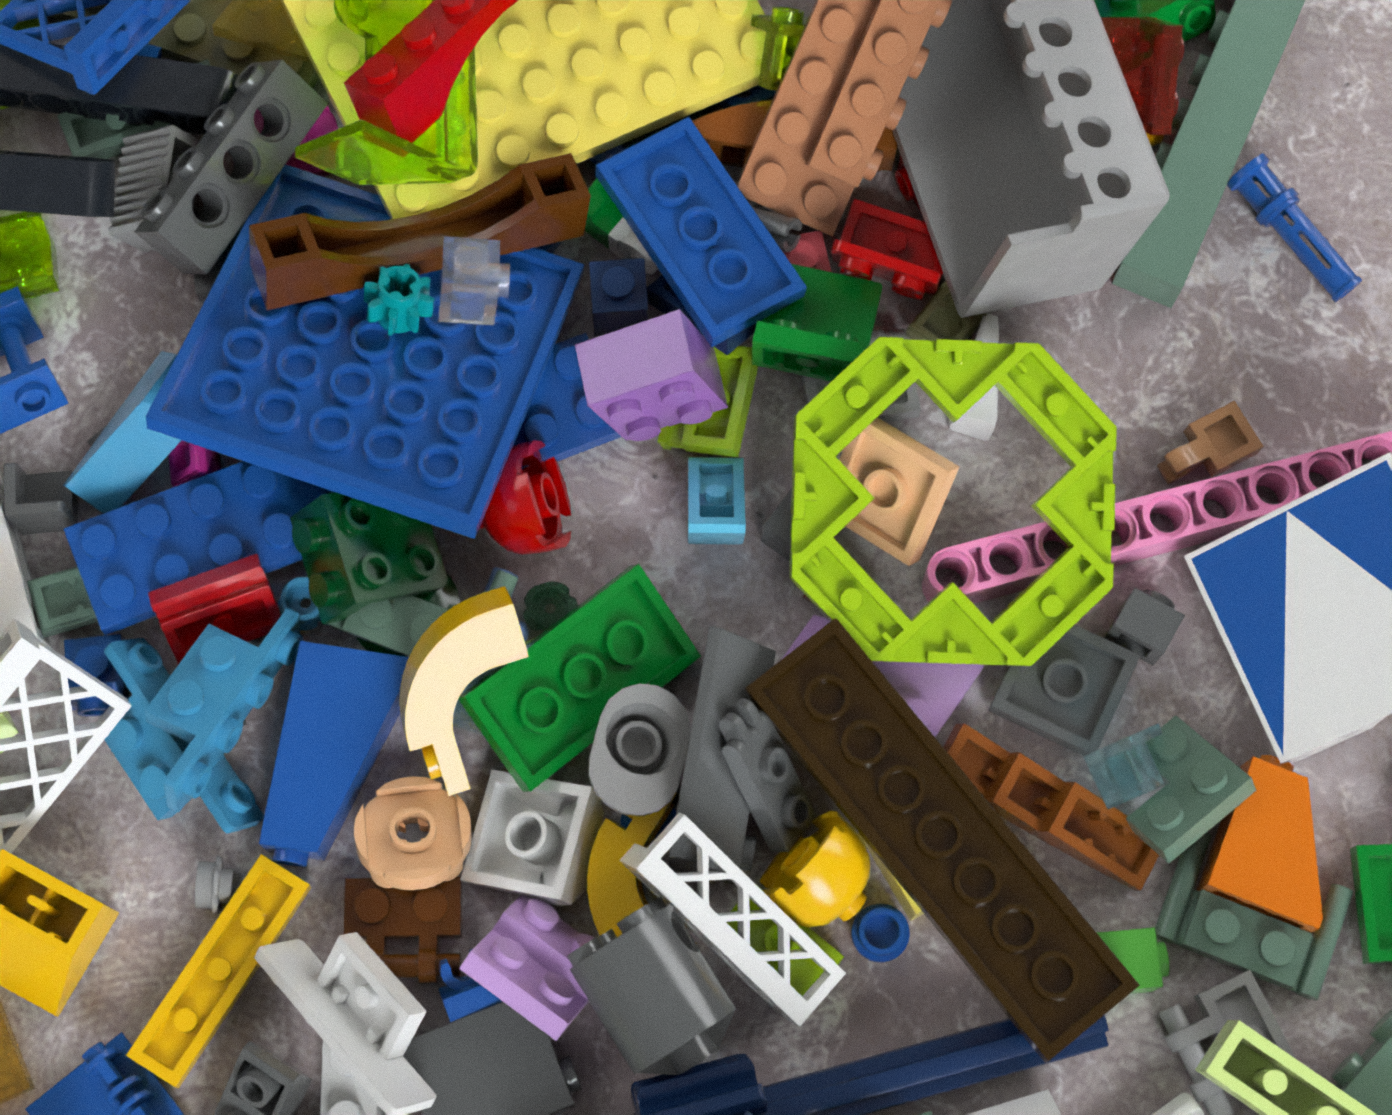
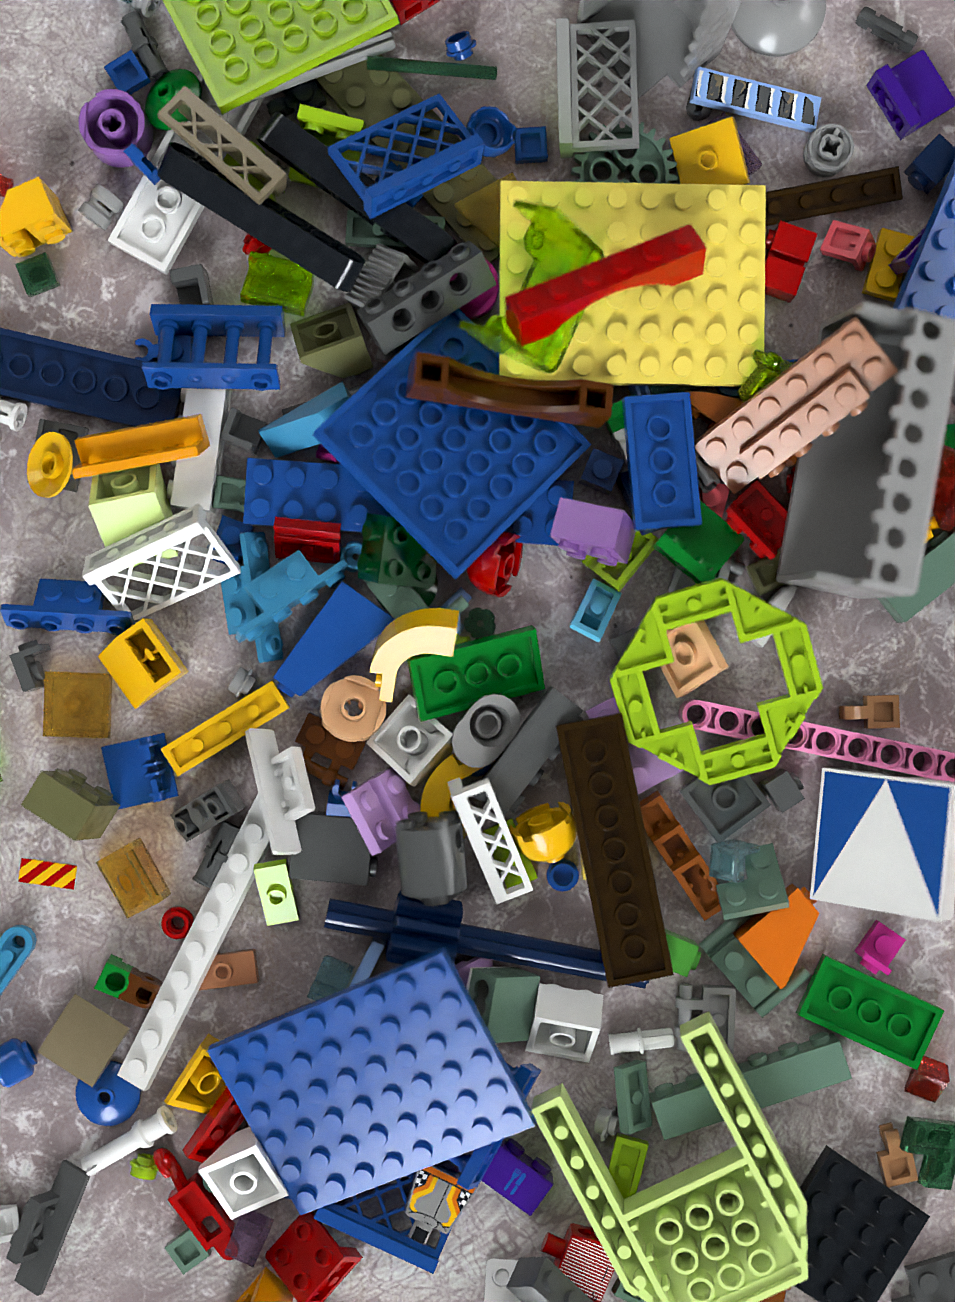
camera: 30 degrees right, 15 degrees up
teal gear [364,264,434,336] -> none
clear brick [438,236,510,325] -> none
dark grey hinge [719,698,817,852] -> none
none -> olive slope [290,303,374,378]

